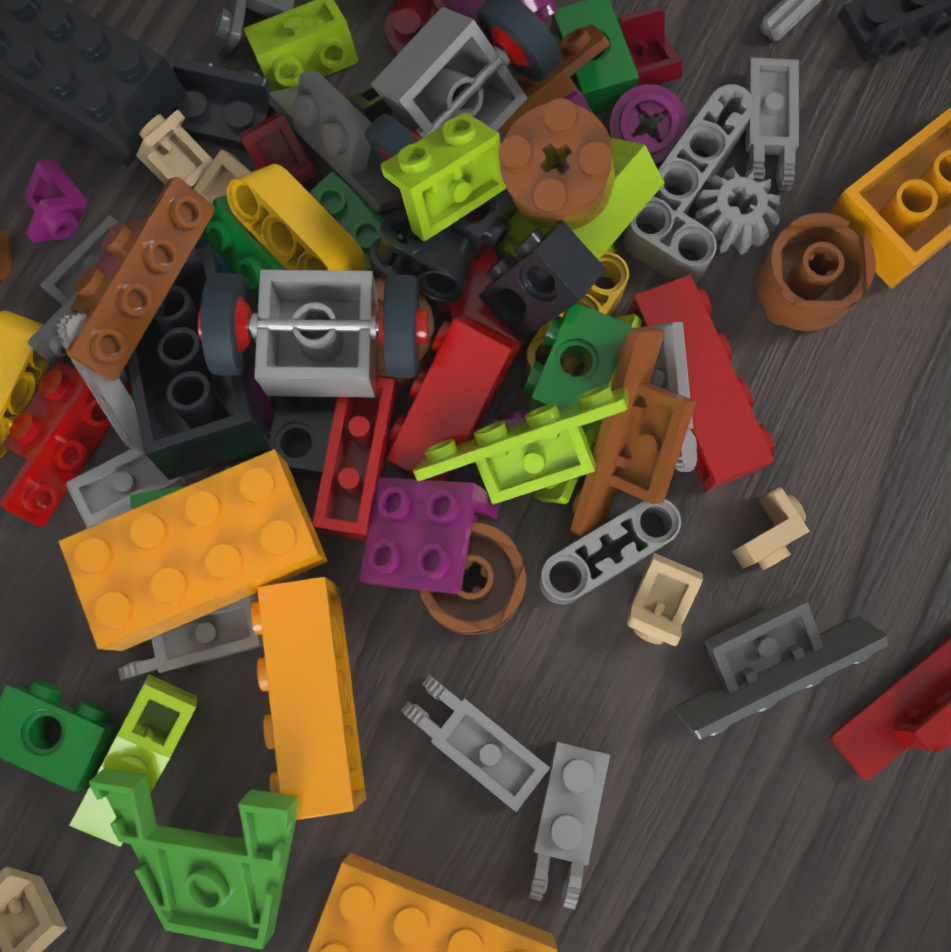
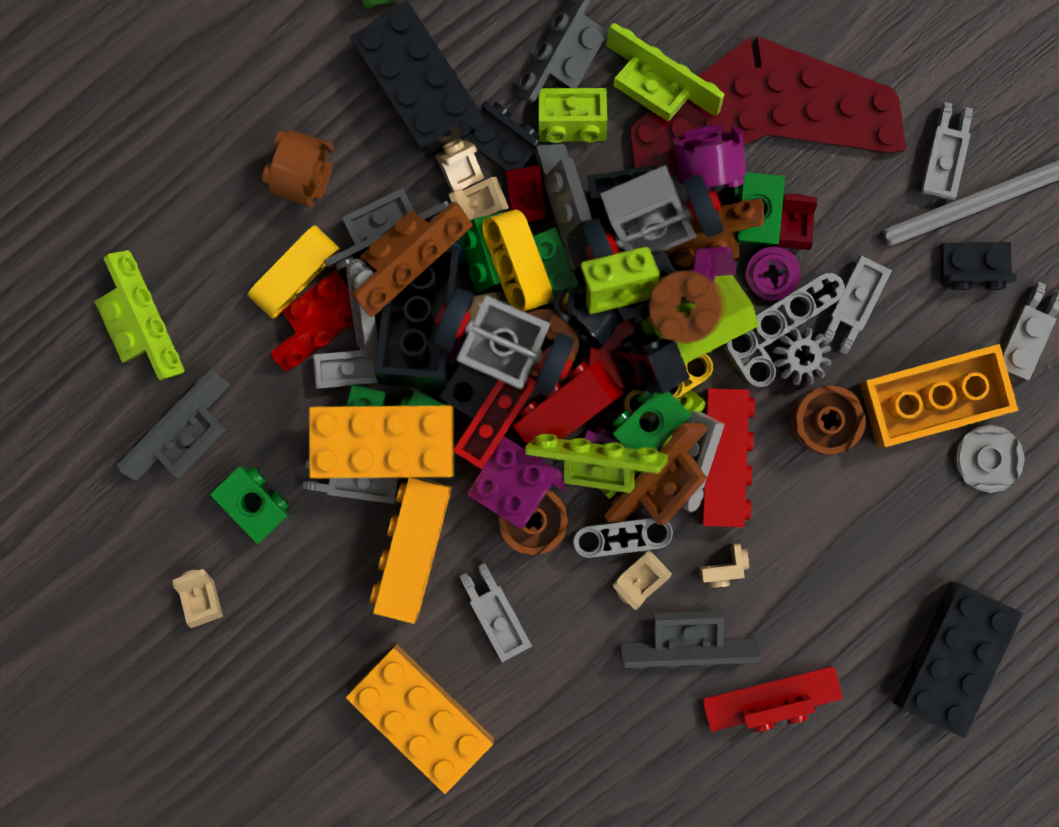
camera: 20 degrees right, 10 degrees up
magenta bracket [23,159,88,243] -> none
lime slope [69,674,198,847] -> none
bright green wing [89,769,299,950] -> none
light grey hinge [528,741,610,909] -> none

